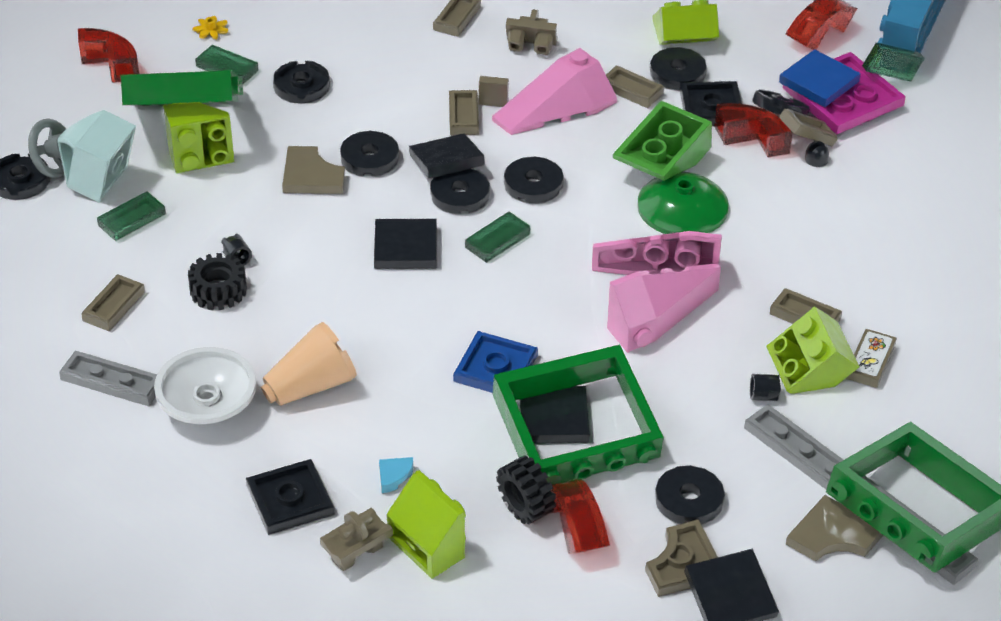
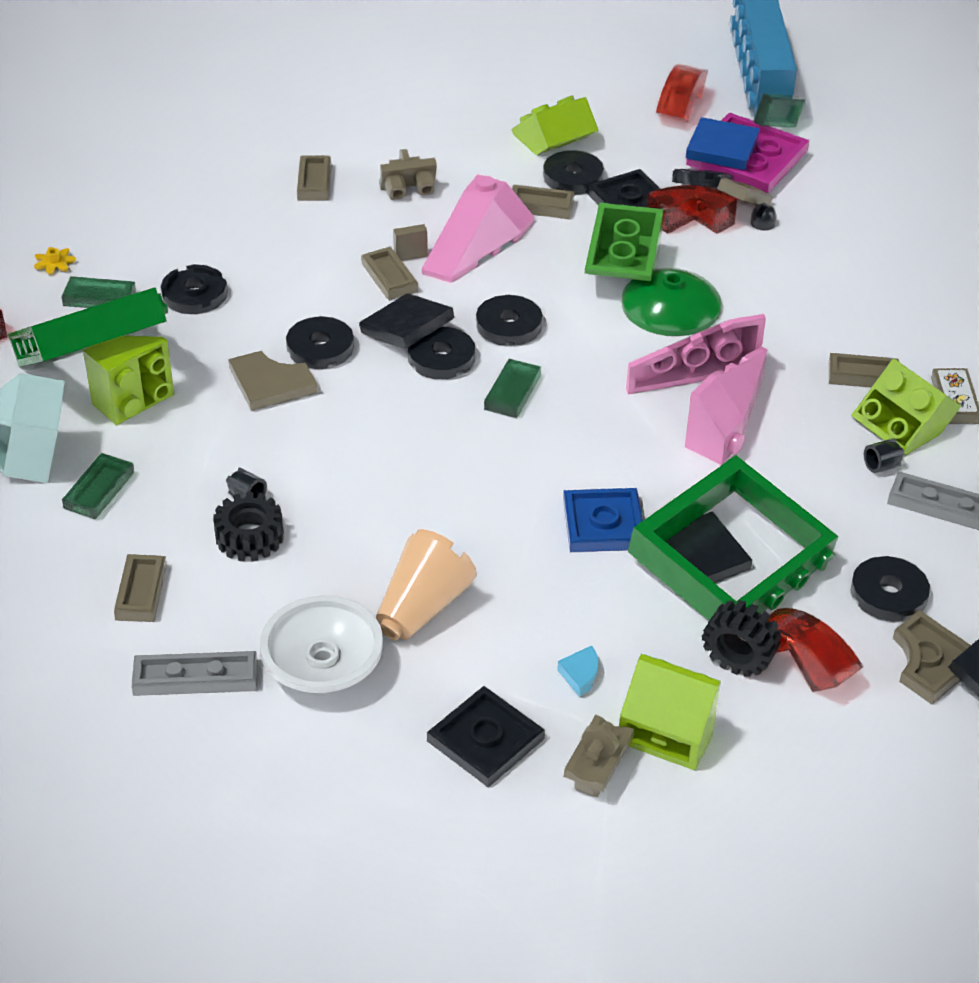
camera: 25 degrees left, 0 degrees up
black tile [374,219,437,269] -> none

